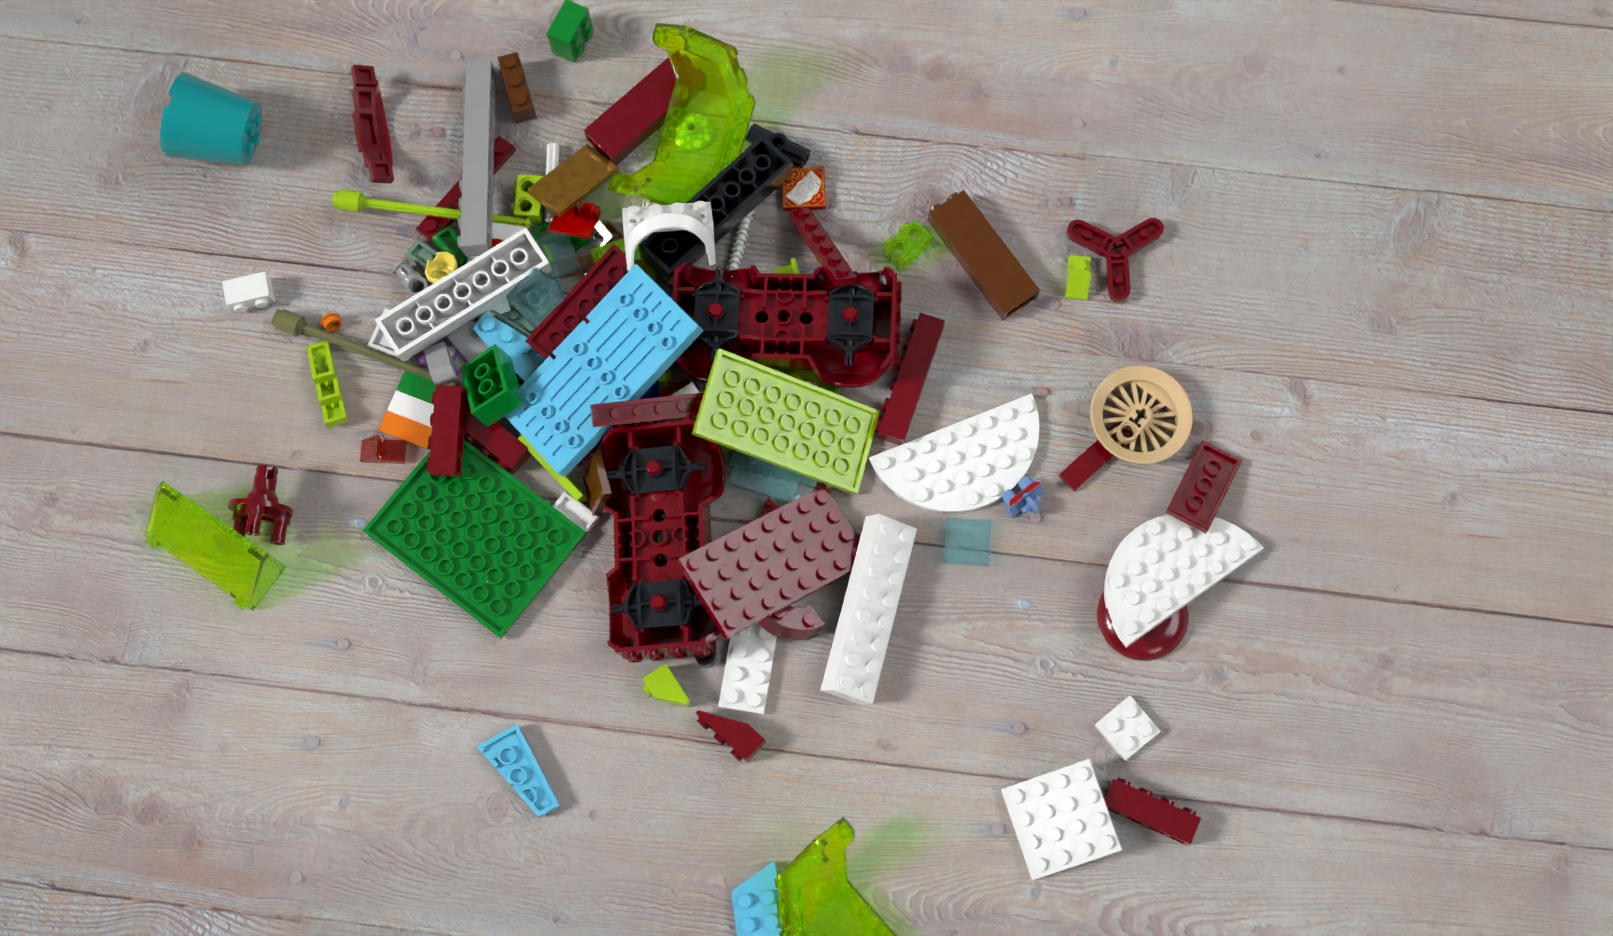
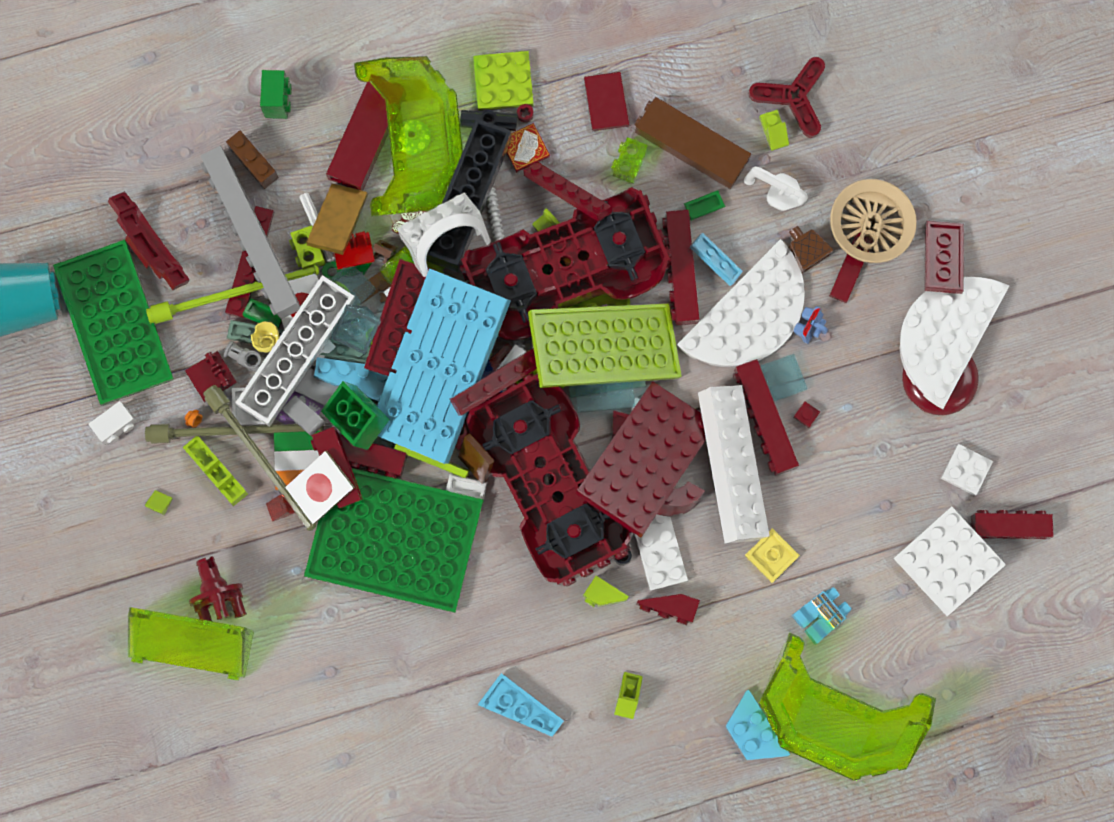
camera: 30 degrees left, 5 degrees up
none -> green plate [53,240,174,406]
none -> lime slope [145,490,173,515]
none -> dark red hinge [185,351,237,403]
none -> flag [203,385,355,531]
none -> lime plate [473,51,534,111]
none -> dark red bush [517,104,534,123]
none -> dark red tile [584,72,629,132]
none -> lime slope [614,672,643,719]
none -> green tile [684,190,726,221]
none -> medium azure tile [690,233,743,286]
none -> dark red brick [733,359,799,476]
none -> white piece [744,166,808,211]
none -> light yellow tile [744,528,800,583]
none -> reddish brown torso [788,226,833,274]
none -> medium azure hips [791,587,851,645]
none -> dark red plate [793,401,820,428]

